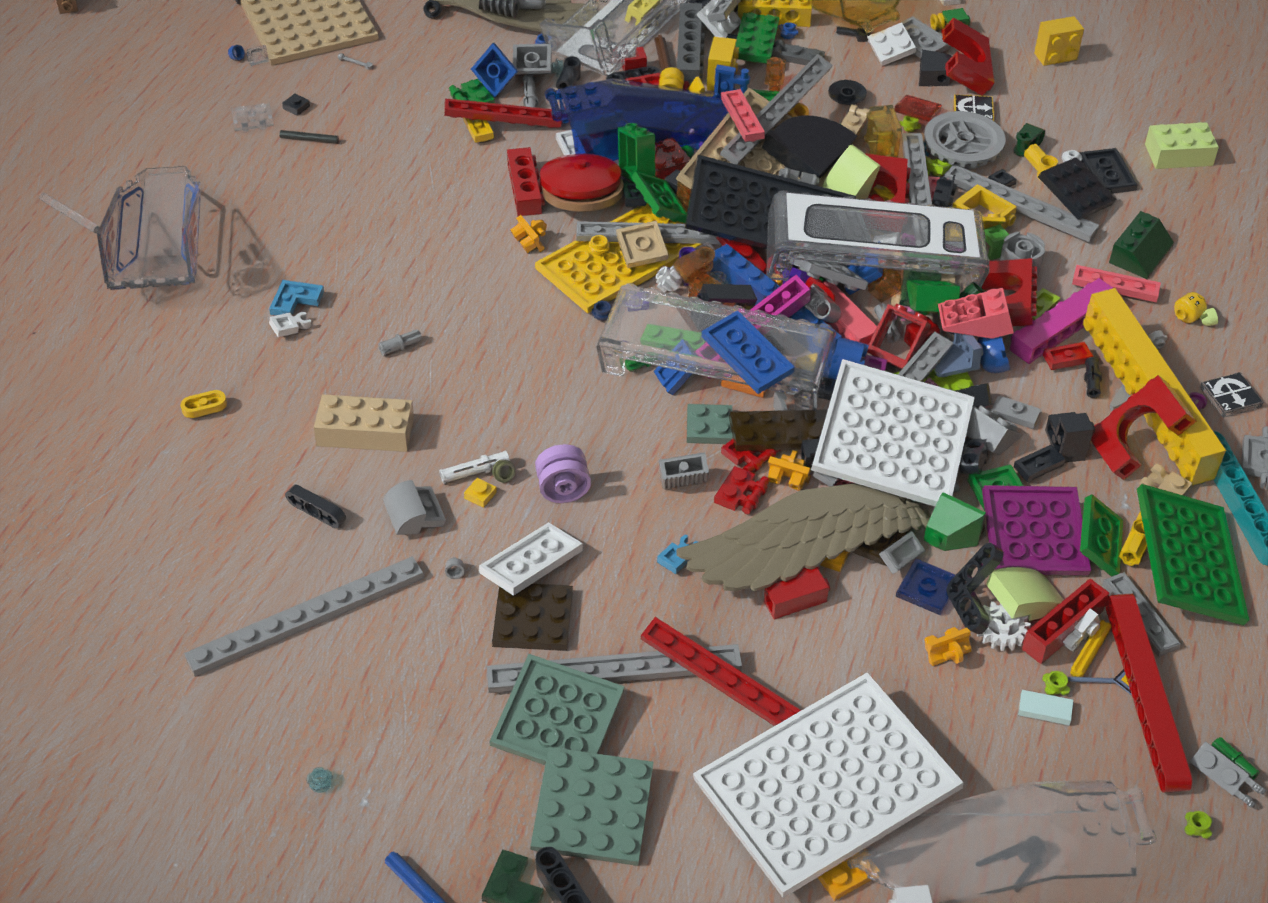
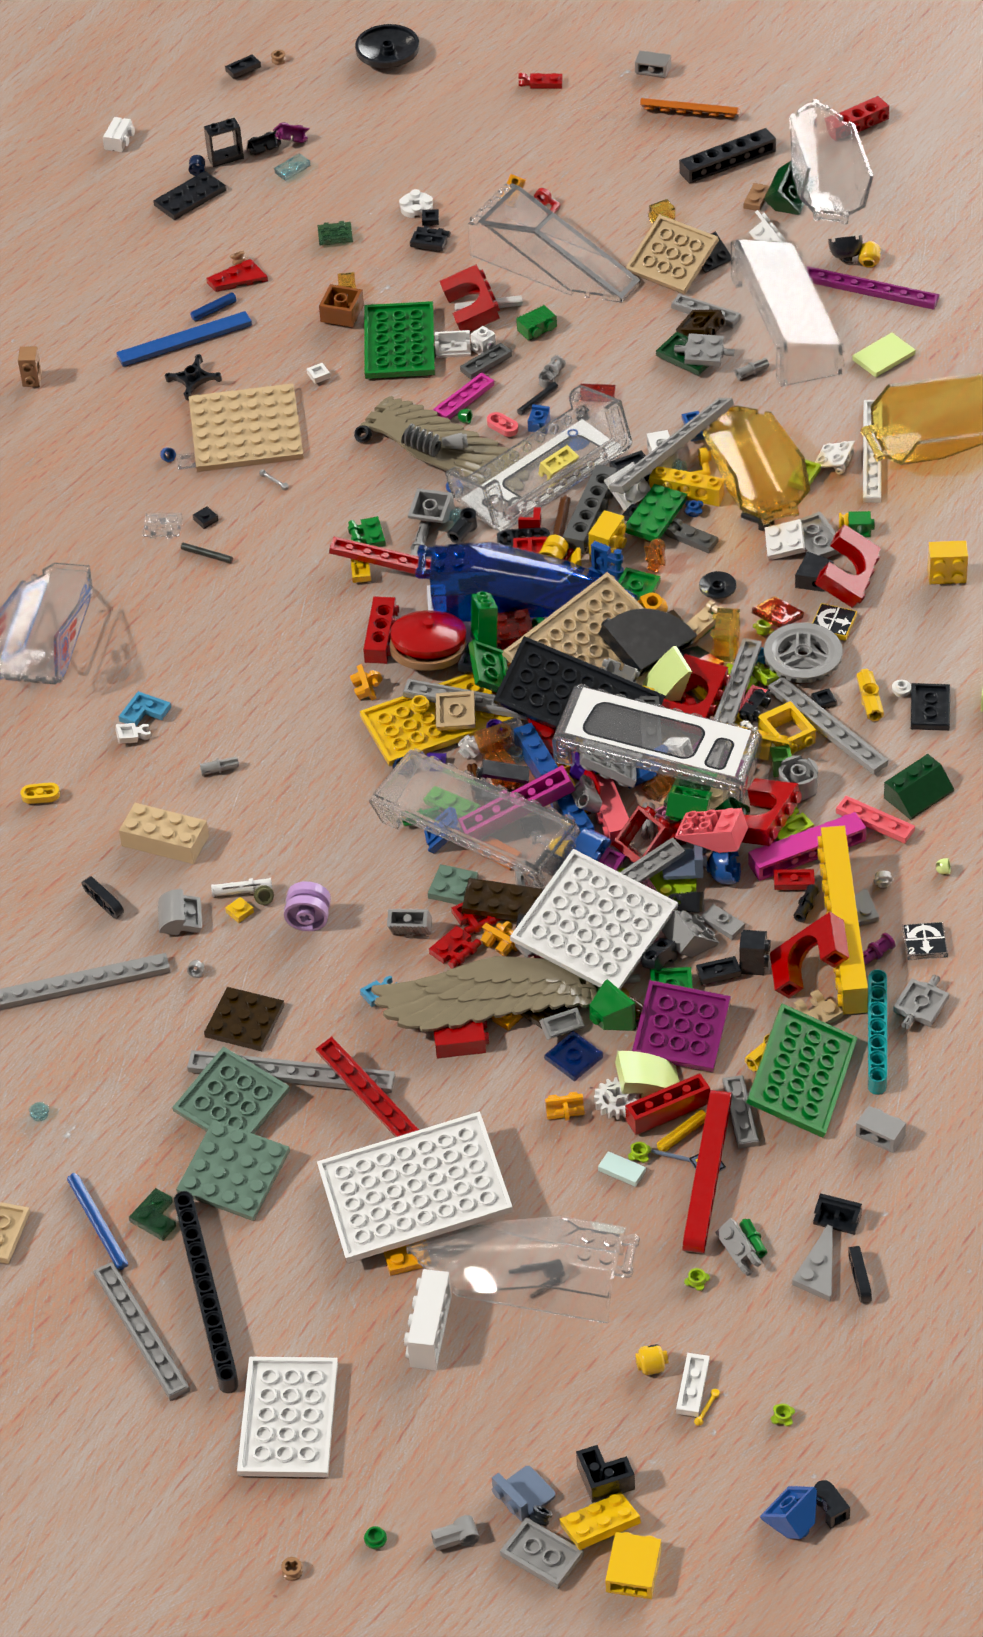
camera: 20 degrees right, 0 degrees up
blue slope [471,43,518,98] -> none
white plate [479,522,583,596] -> none
blue plate [702,310,795,394] -> none
light grey plate [720,54,833,165] -> none
coral plate [721,89,765,142] -> none
black beam [946,543,1003,634] -> none
dark green piece [1013,123,1045,157] -> none
black plate [1038,157,1116,220] -> none
white plate [1063,609,1100,652] -> none
green plate [1080,494,1123,577] -> none
yellow head [1174,292,1207,323] -> none

